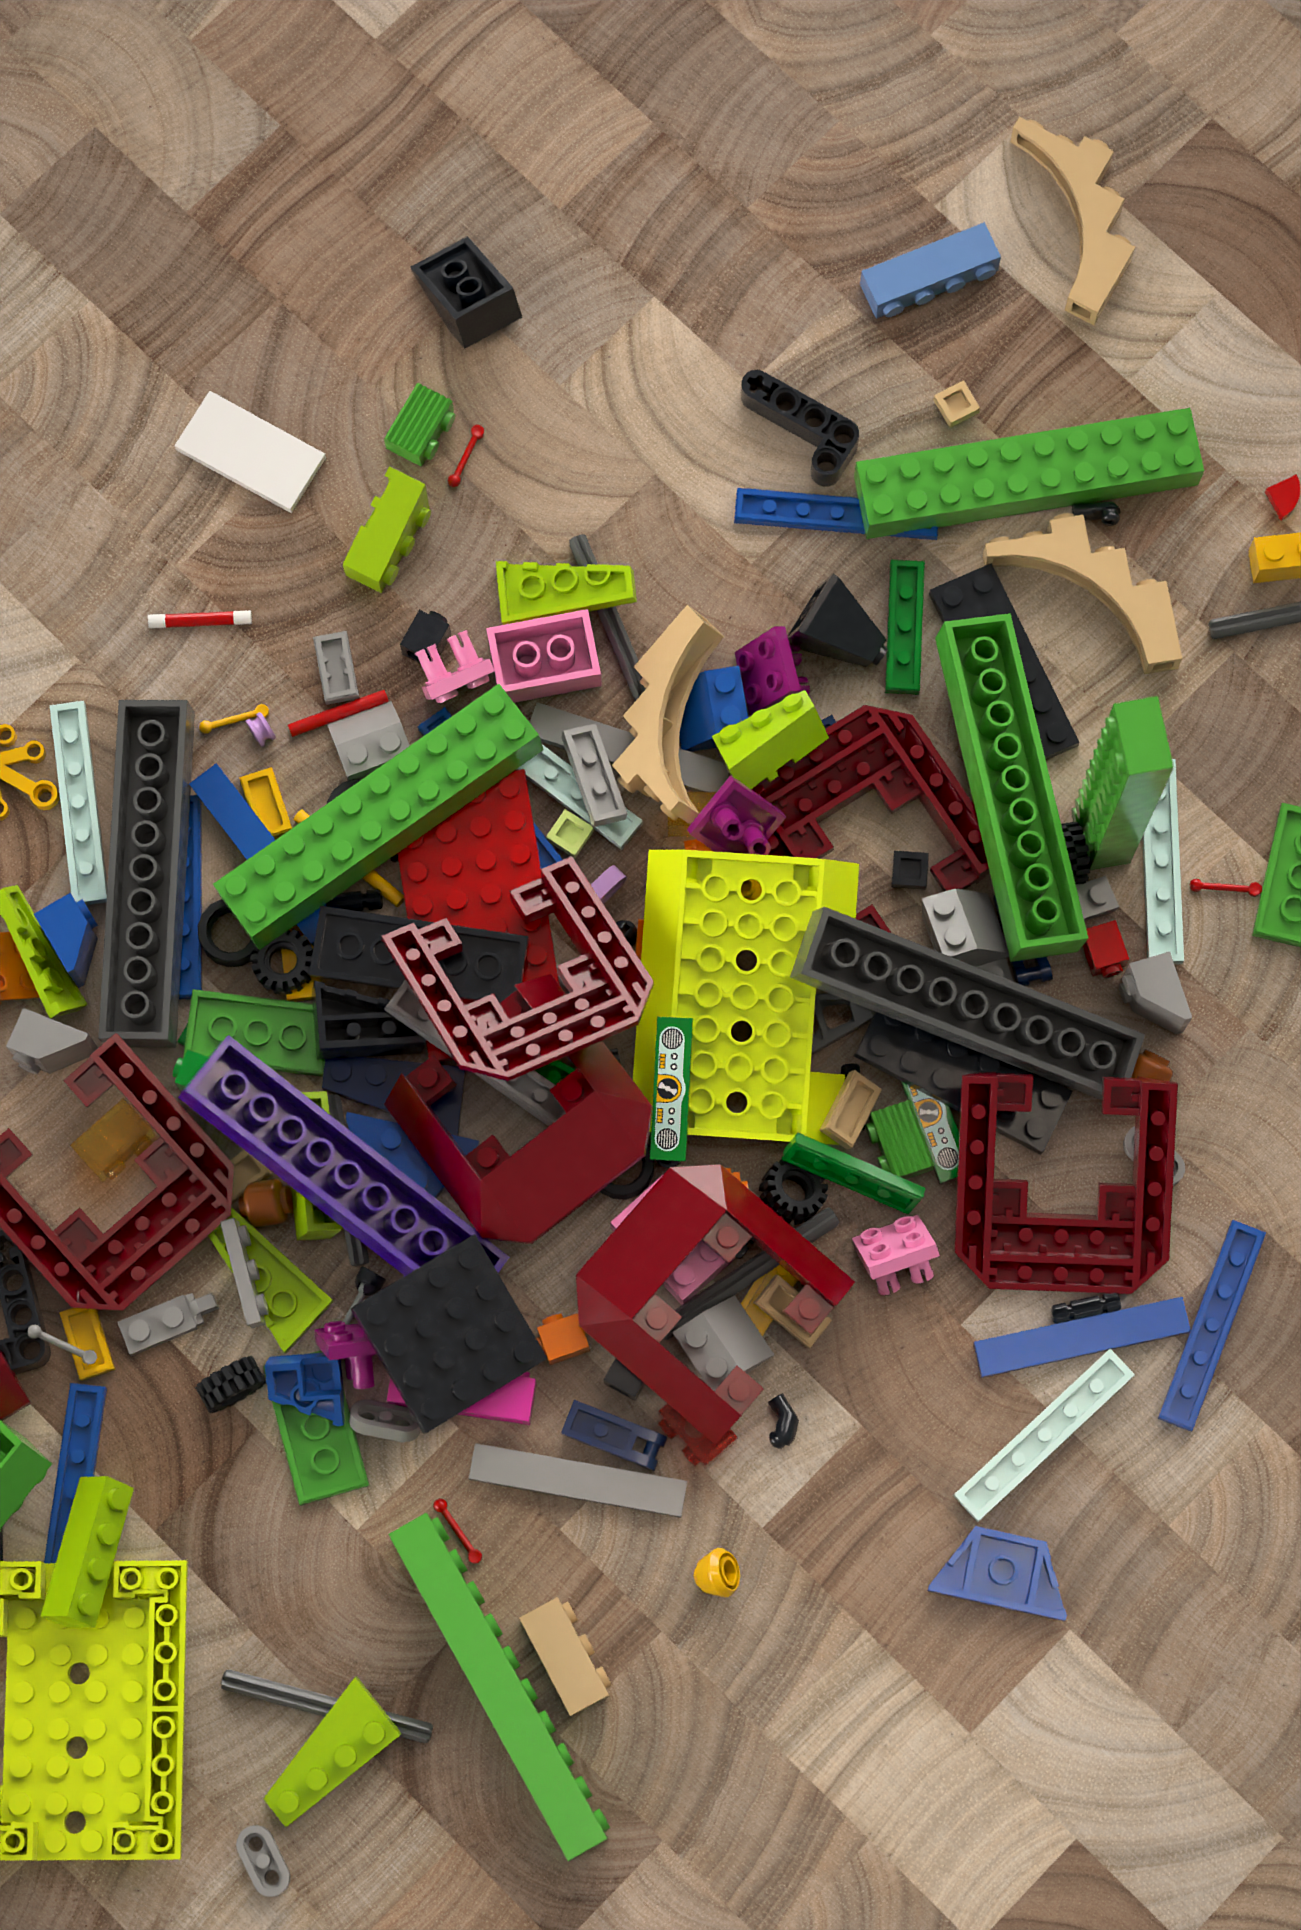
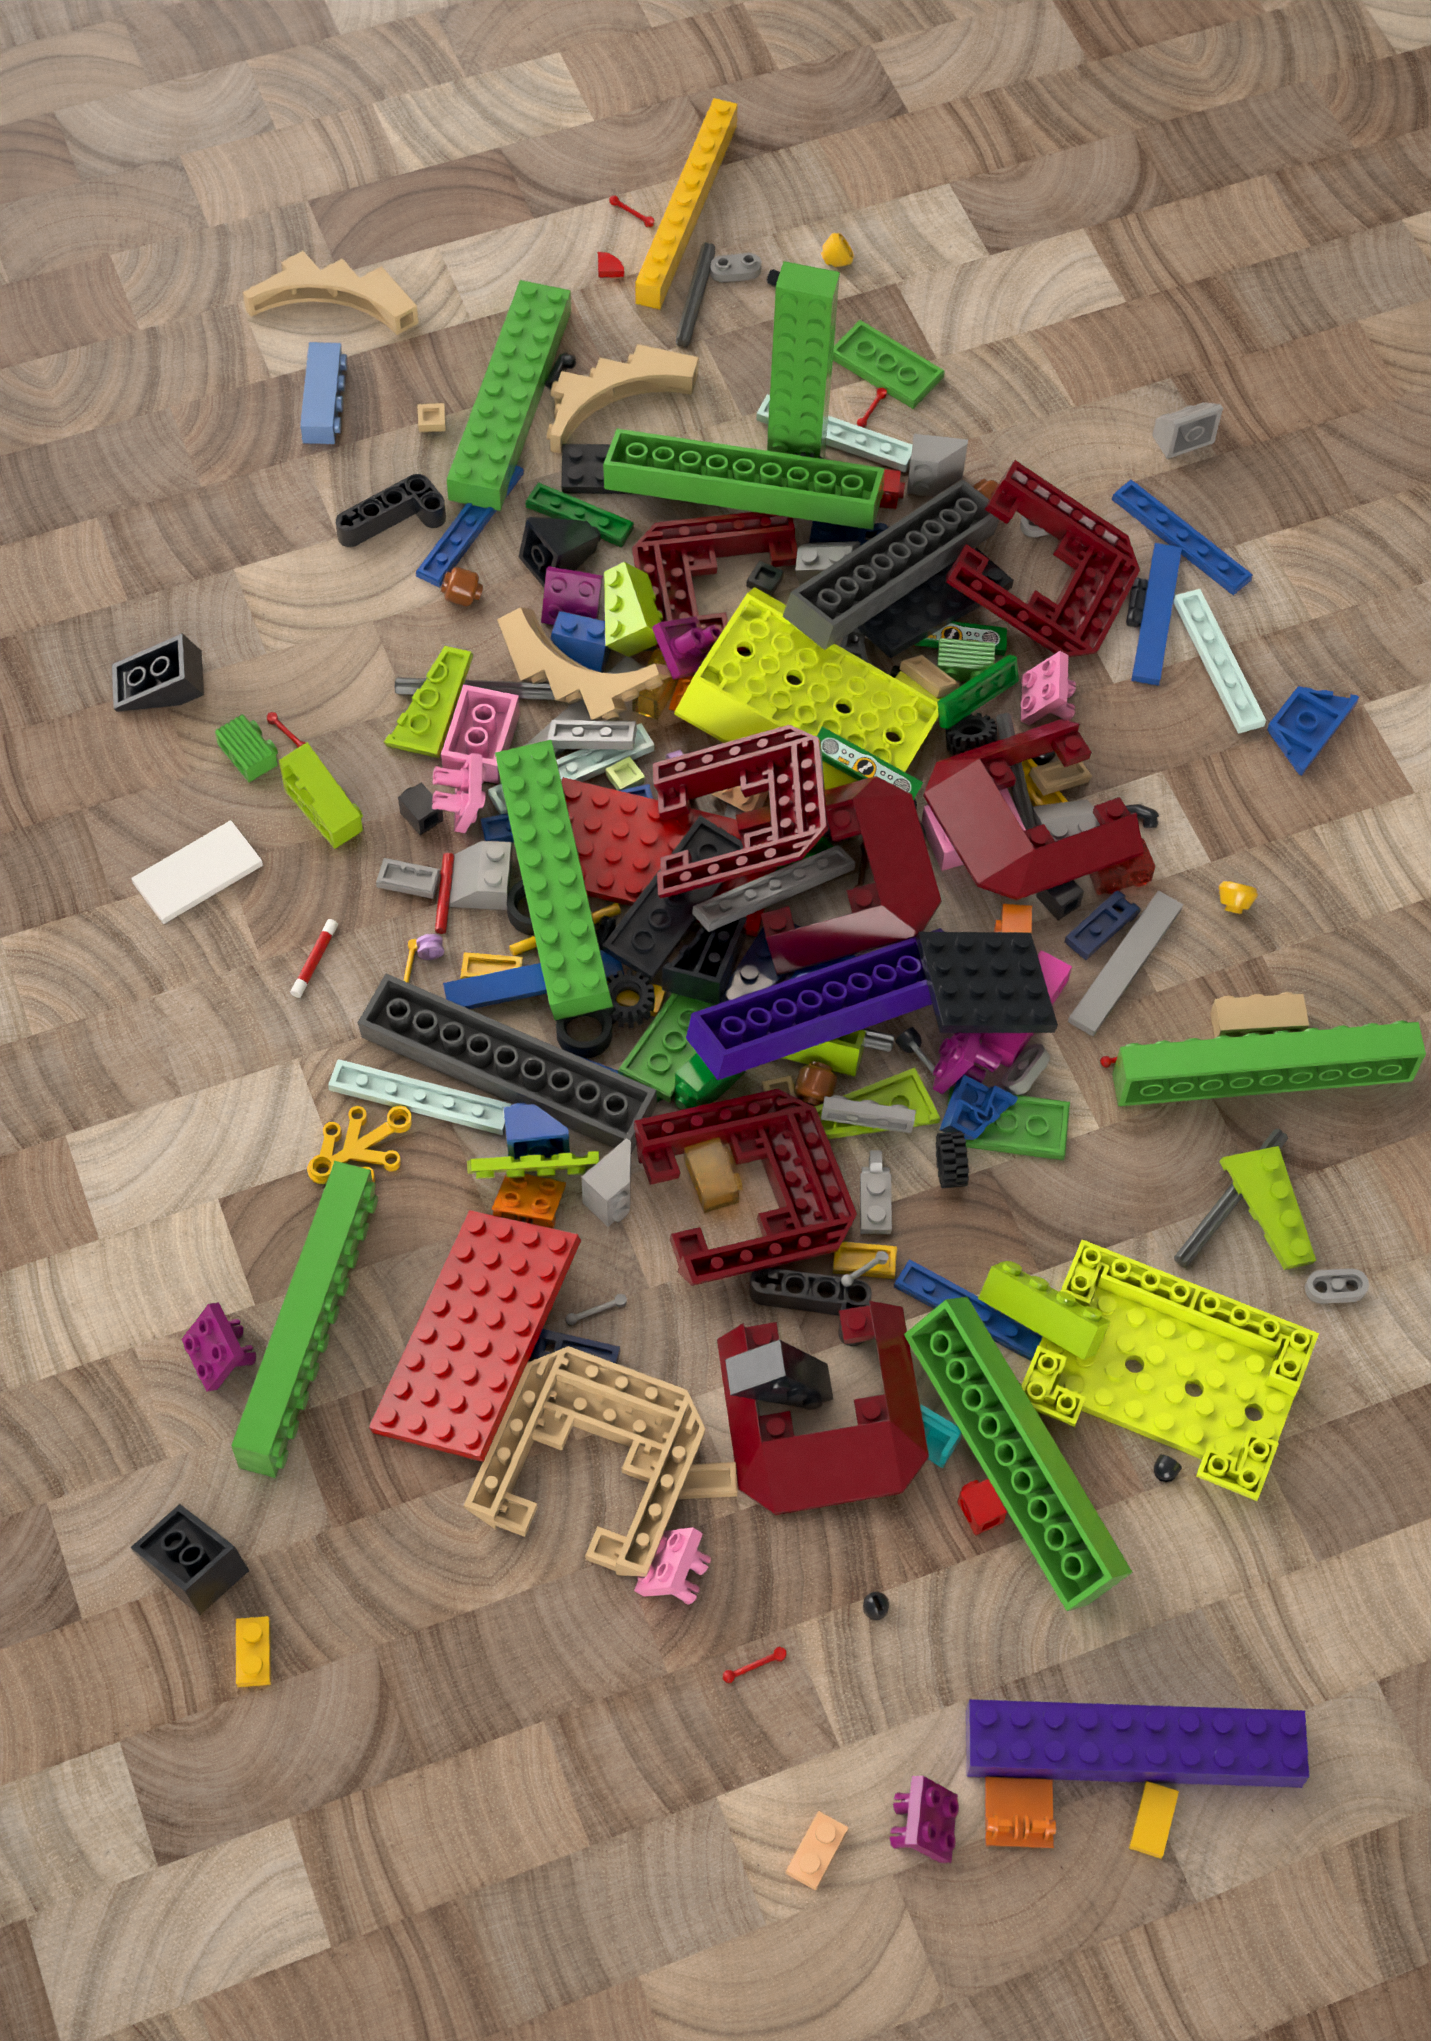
camera: 70 degrees left, 15 degrees down
none -> dark orange head [441,567,483,607]

